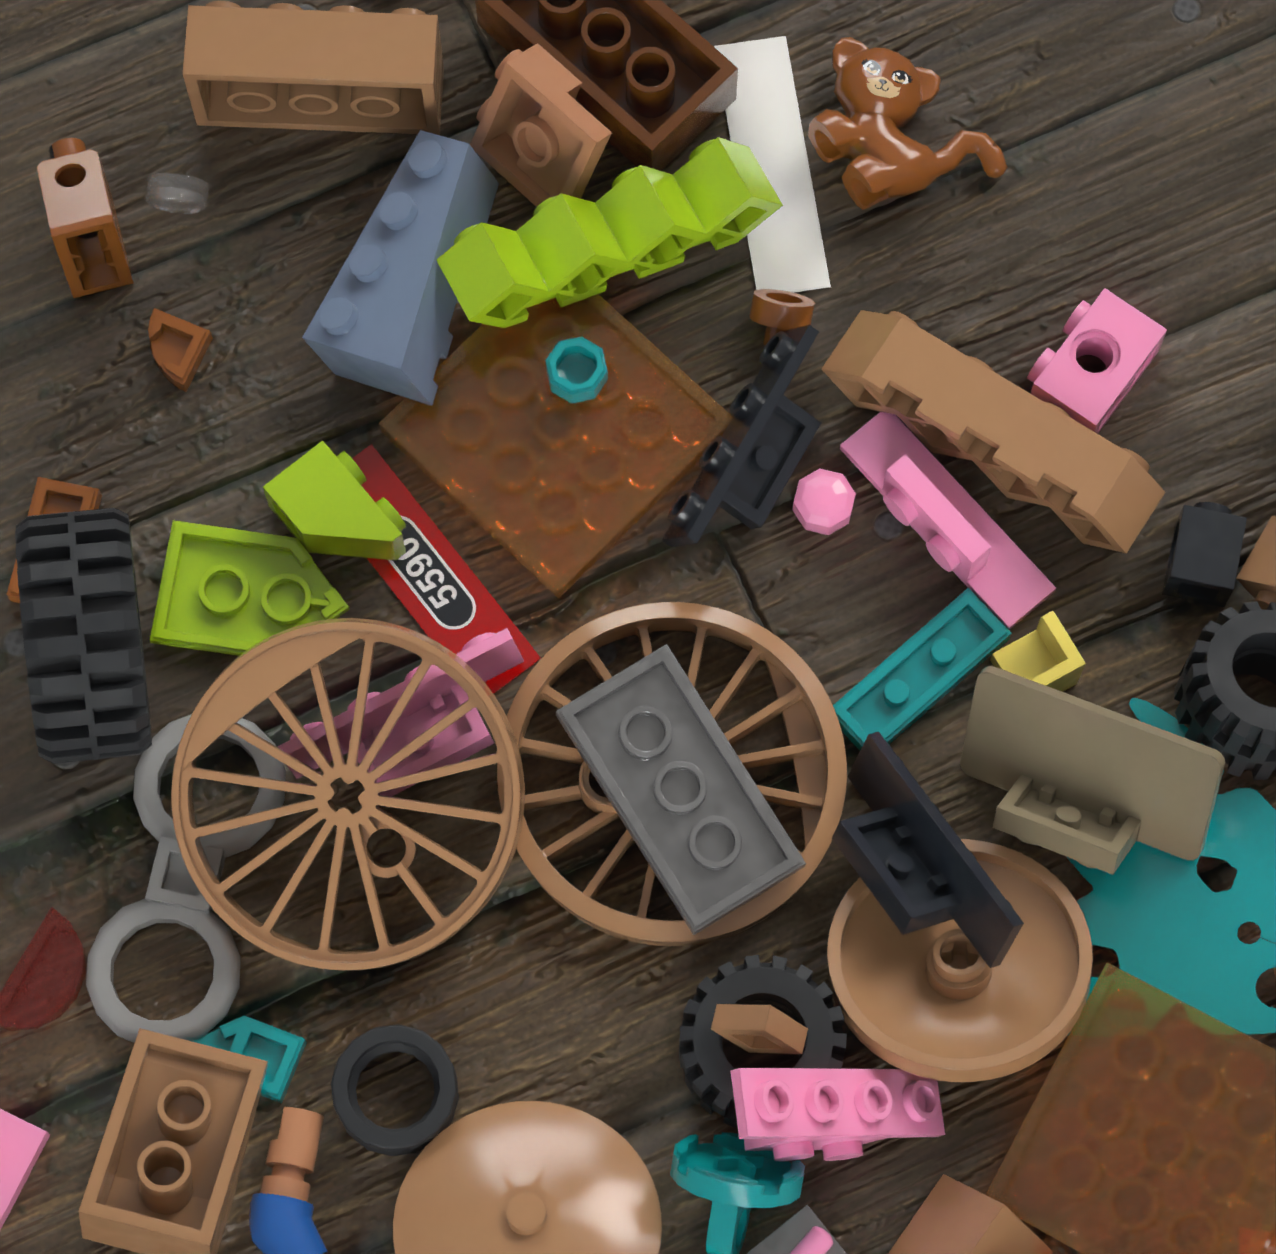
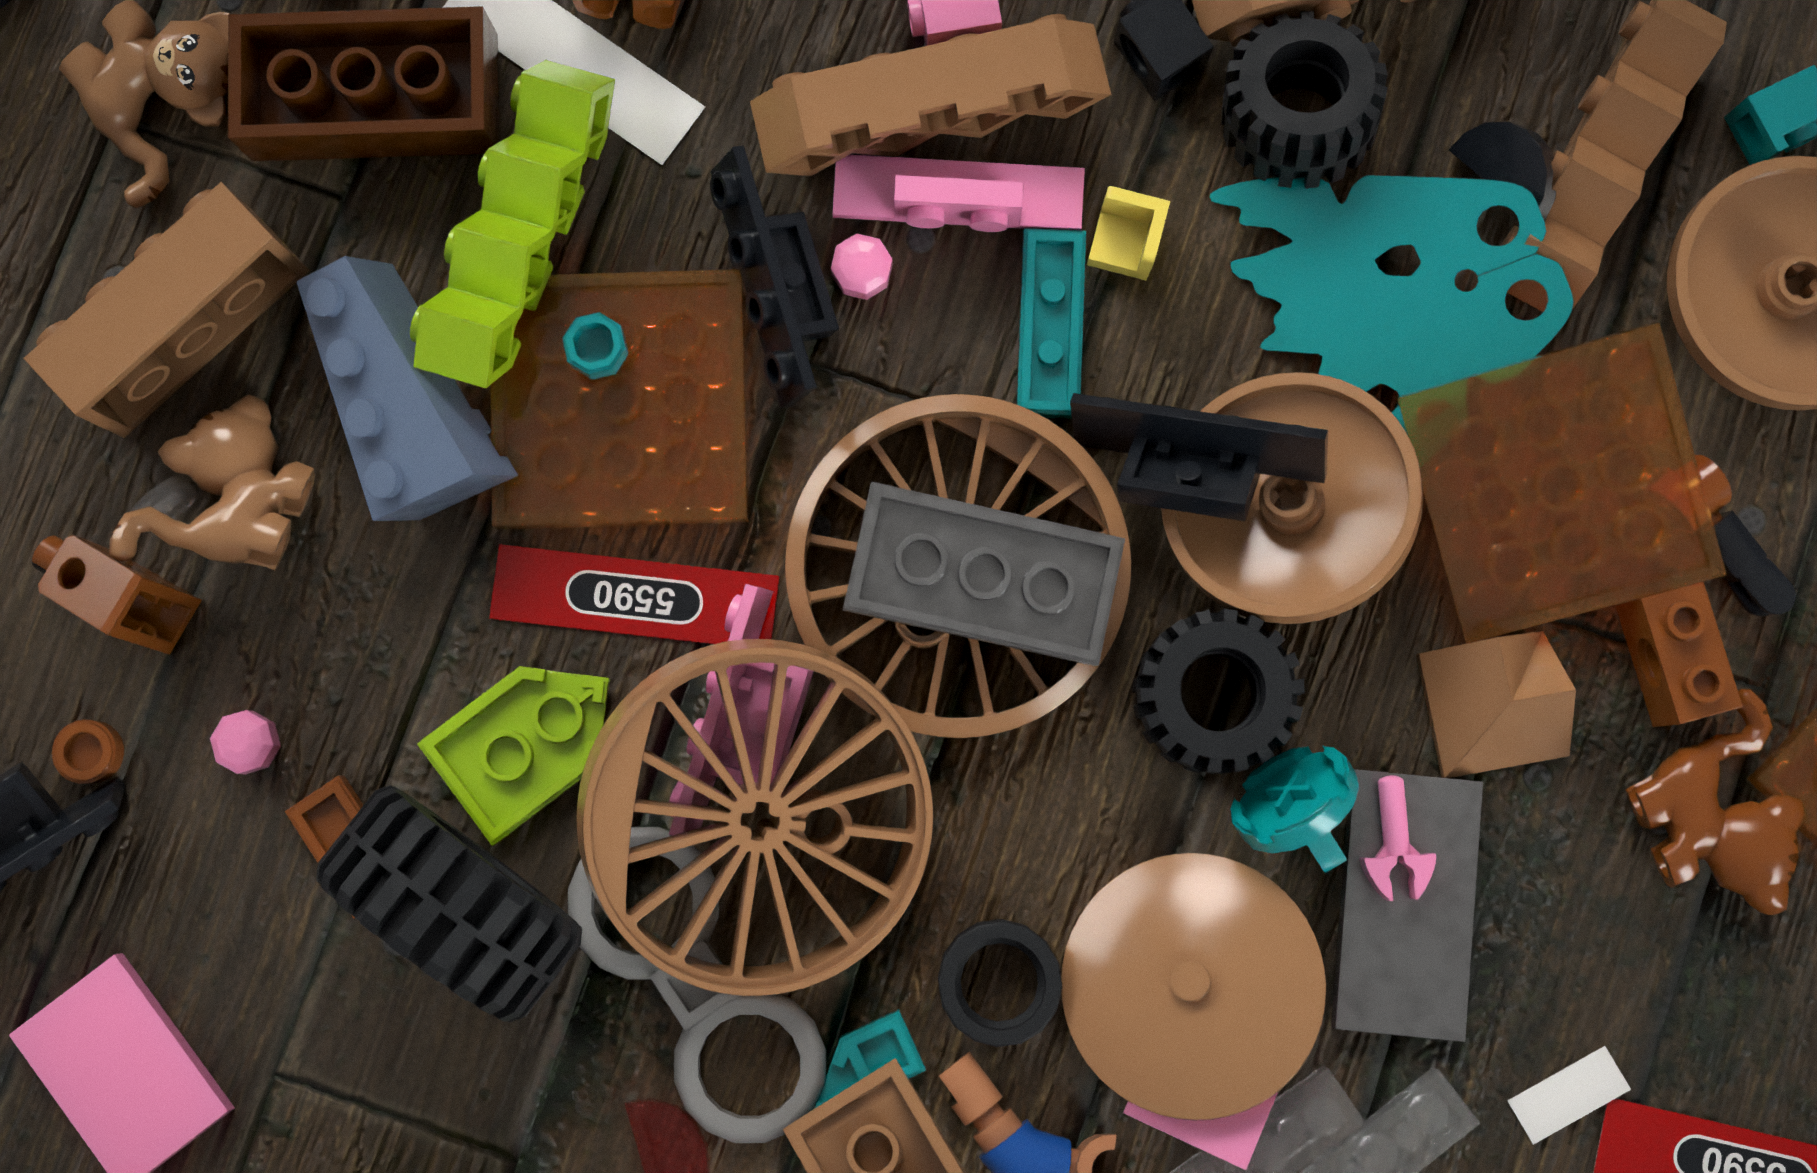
camera: 45 degrees left, 10 degrees up
dark orange tile [148,308,213,392] -> none
lime slope [263,441,406,560] -> none
nougat plate [470,43,612,207] -> none
medium nougat tile [711,1004,808,1054] -> none
bright pink bracket [730,1068,945,1162] -> none
dark orange tile [749,289,815,346] -> none
dark tan bracket [960,666,1225,875] -> none
none -> medium nougat animal [109,394,315,571]
none -> bright pink tile [210,710,281,774]

